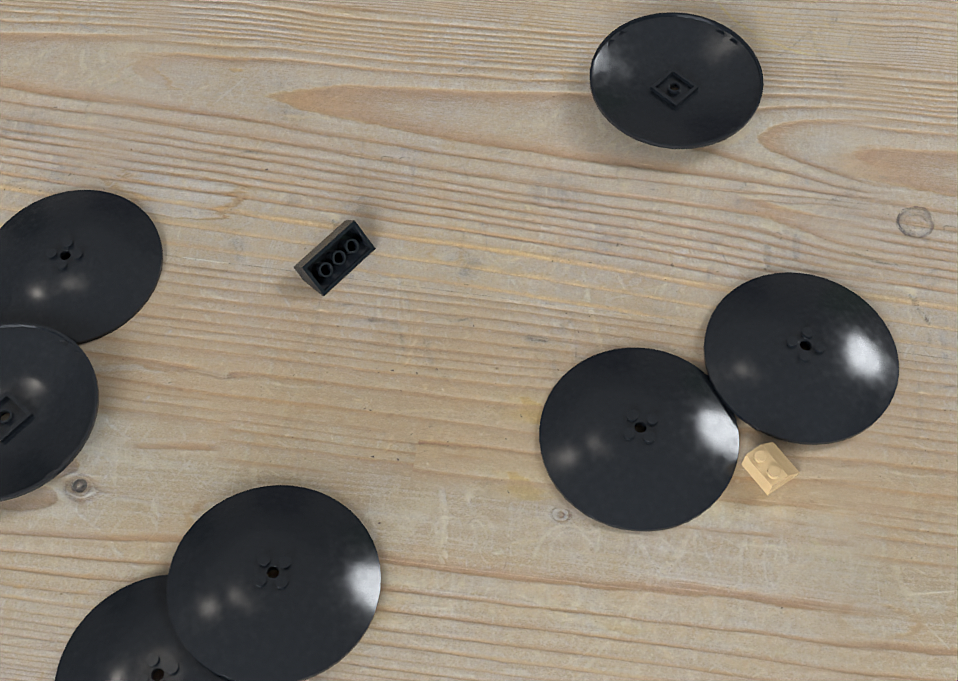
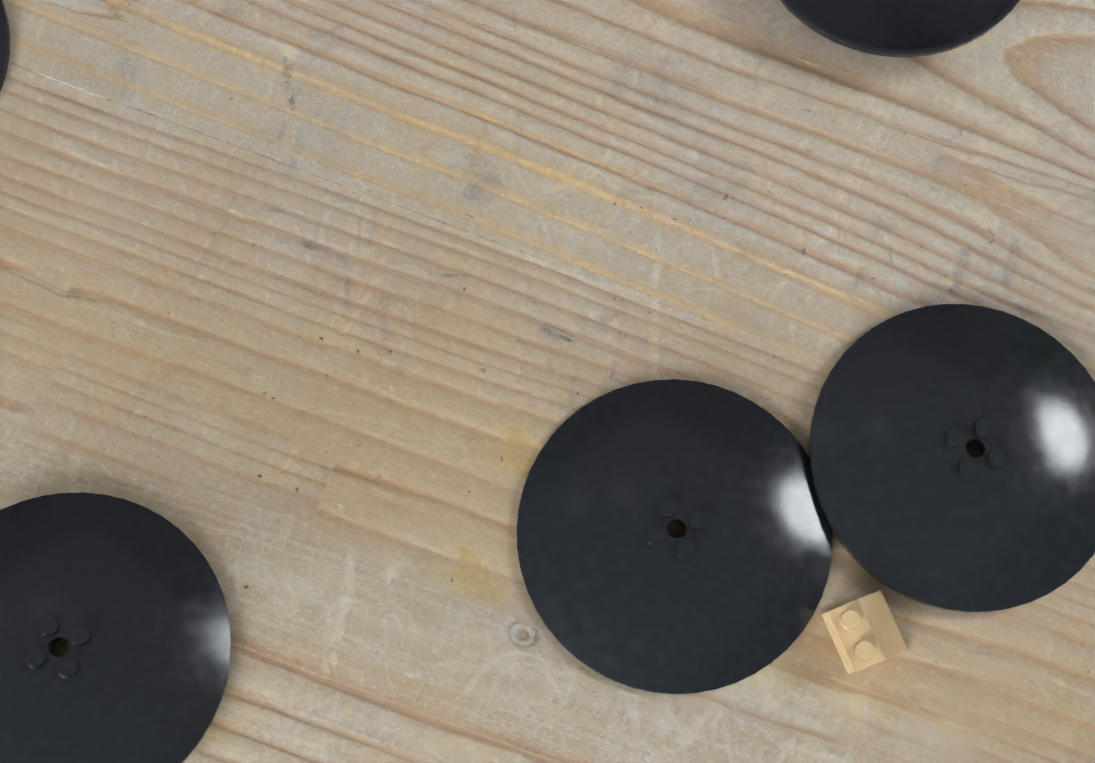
camera: 10 degrees right, 15 degrees up
black slope [294,220,376,296] -> none

